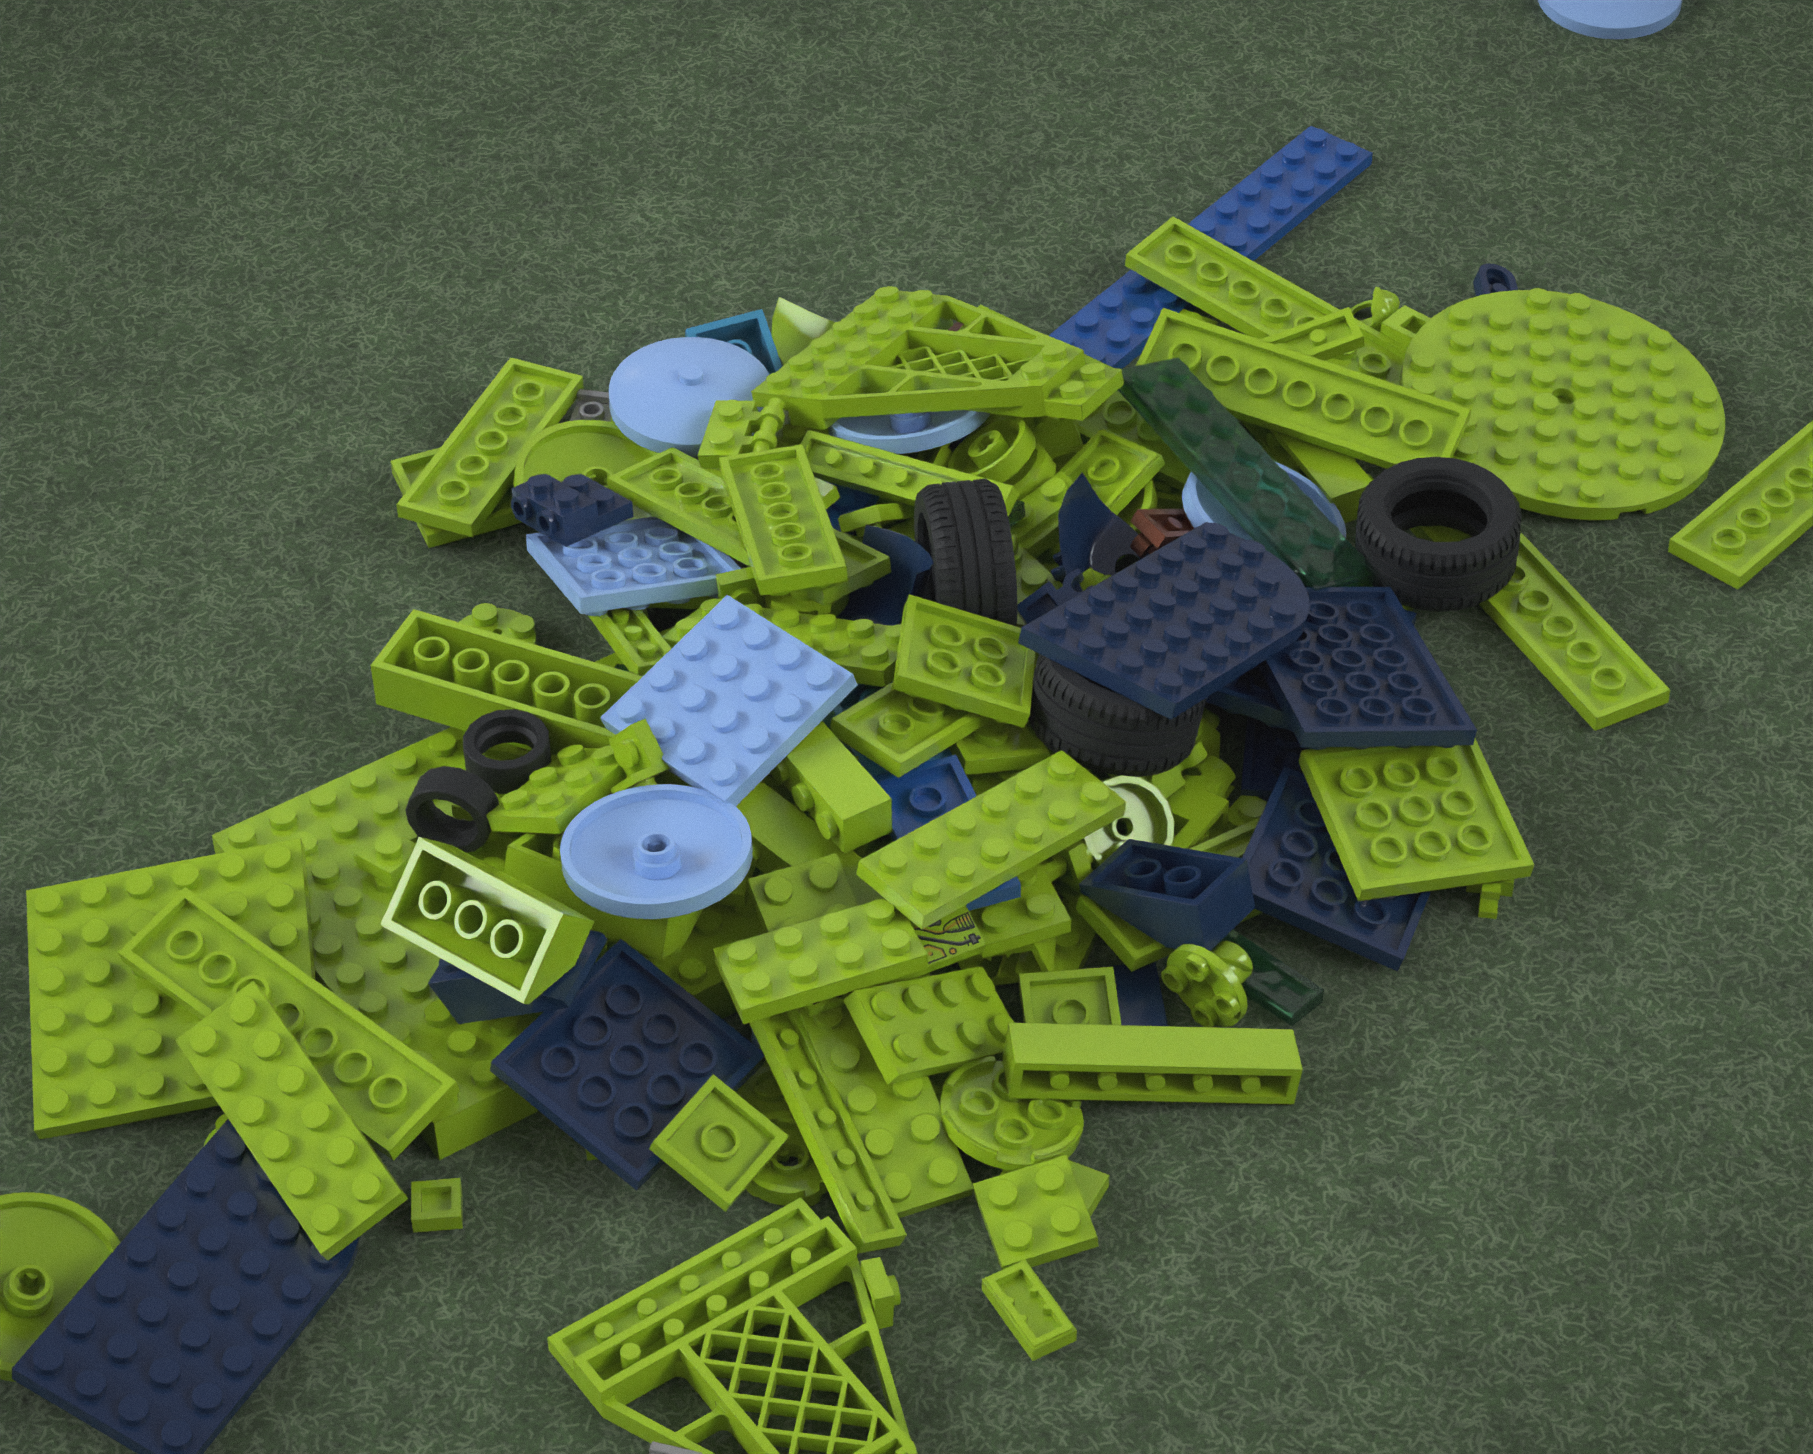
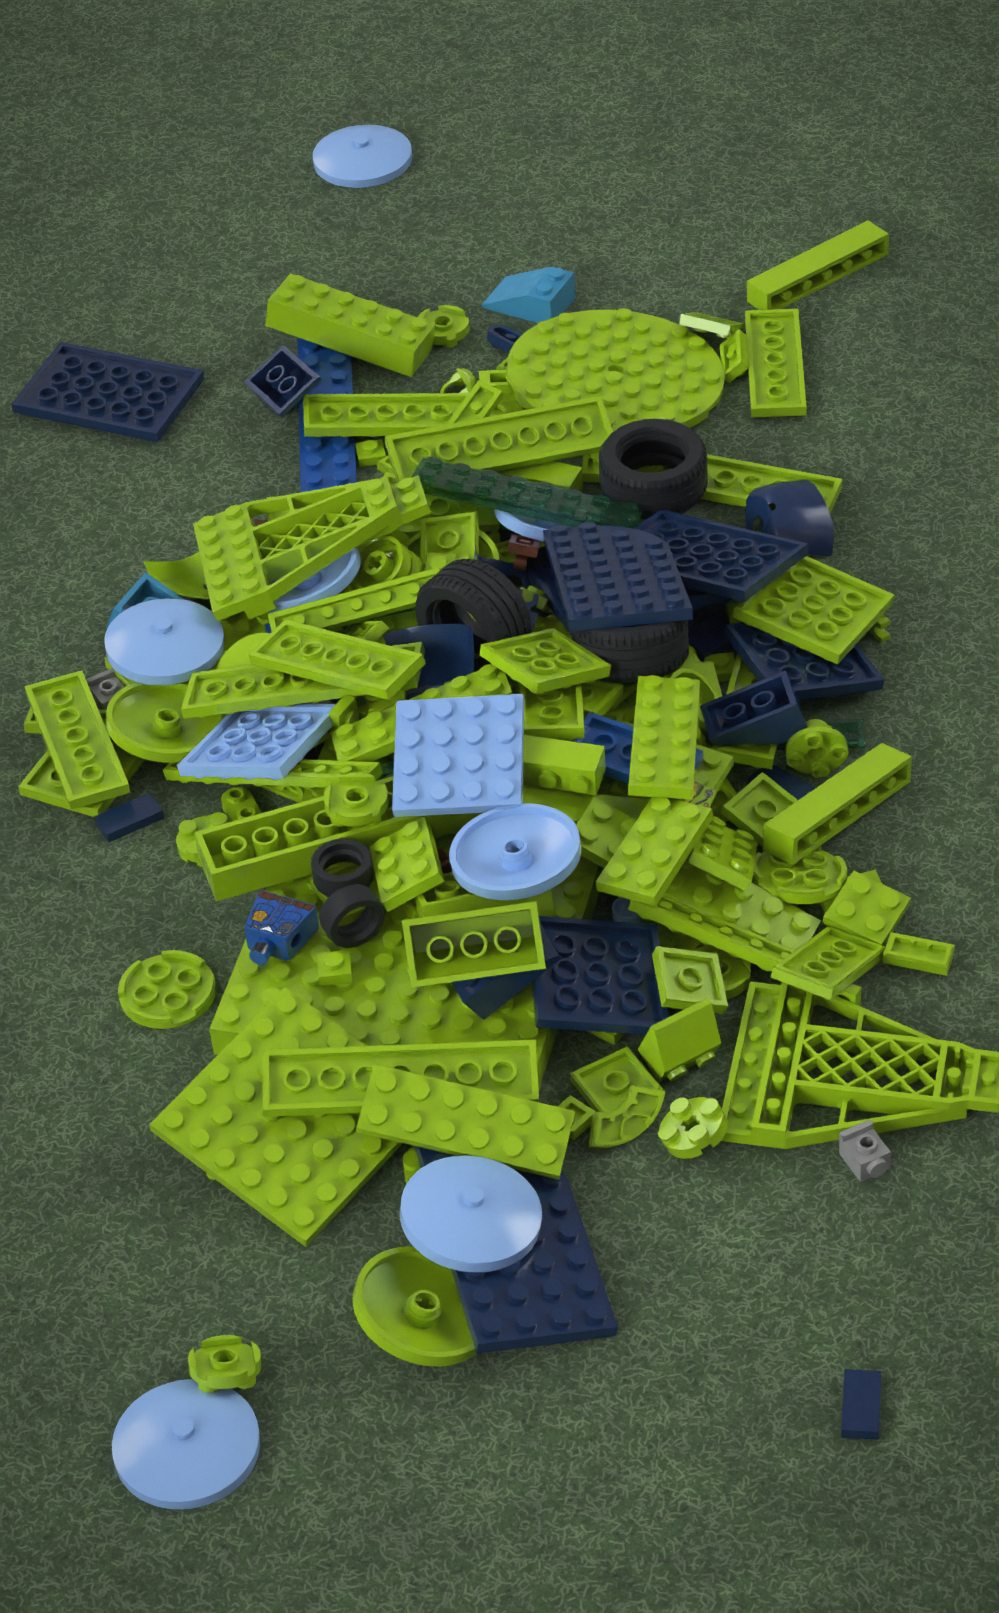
camera: 40 degrees left, 0 degrees up
dark blue plate [511,474,634,547] -> none
lime bracket [608,719,670,794] -> none
lime plate [697,397,785,468] -> none
none -> dark blue plate [11,342,205,442]
none -> dark blue tile [94,793,164,842]
none -> lime tile [118,950,216,1029]
none -> lime plate [221,787,262,822]
none -> dark blue slope [244,345,322,417]
none -> blue torso [245,890,319,965]
none -> lime brick [265,273,436,377]
none -> lime plate [323,772,389,827]
none -> light blue dish [400,1156,542,1272]
none -> lime plate [418,305,470,348]
none -> dark azure slope [481,267,576,323]
none -> lime plate [570,1046,663,1112]
none -> lime tile [588,1085,665,1149]
none -> lime slope [638,998,721,1083]
none -> lime plate [658,1097,728,1159]
none -> lime plate [679,312,744,339]
none -> lime plate [720,329,749,383]
none -> dark blue piece [746,480,834,557]
none -> lime tile [771,926,885,1000]

